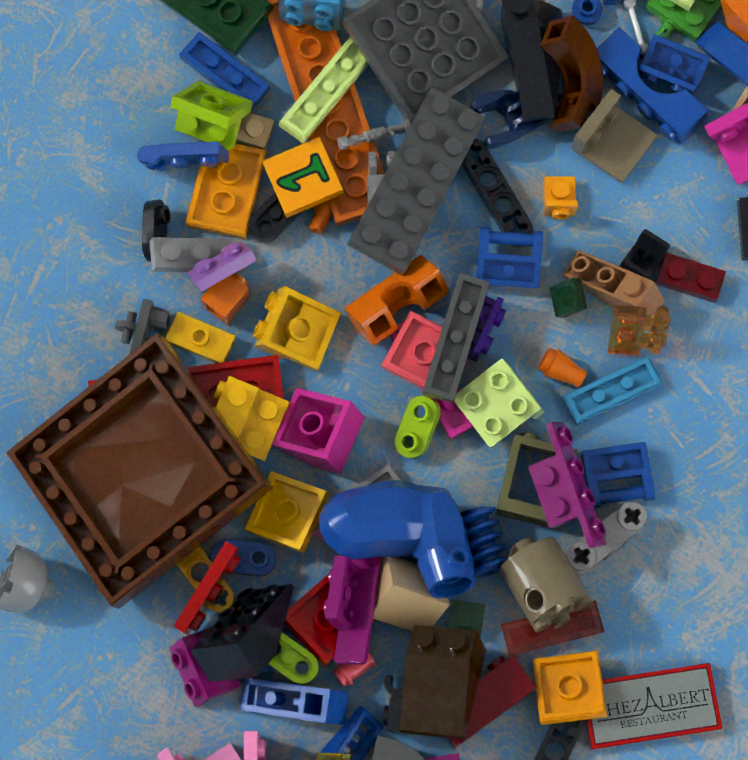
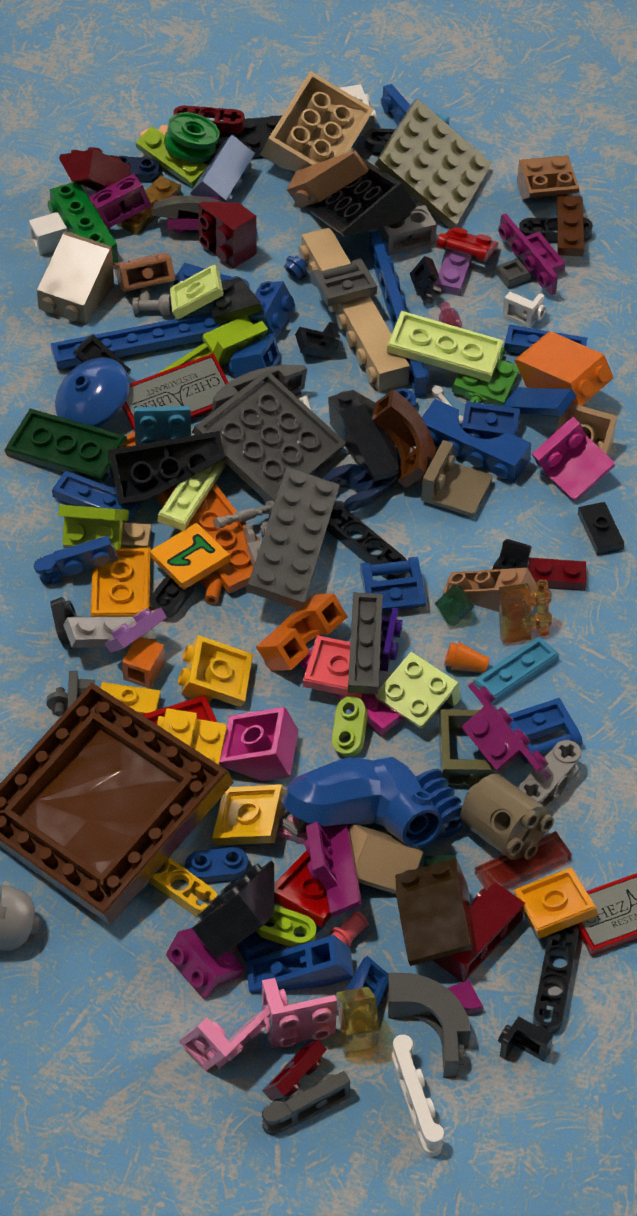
camera: 15 degrees left, 25 degrees down
red plate [173,541,241,635] -> none
black plate [383,675,407,735] -> none
light orange bracket [543,176,578,220] -> none
none -> black wedge [108,431,225,506]

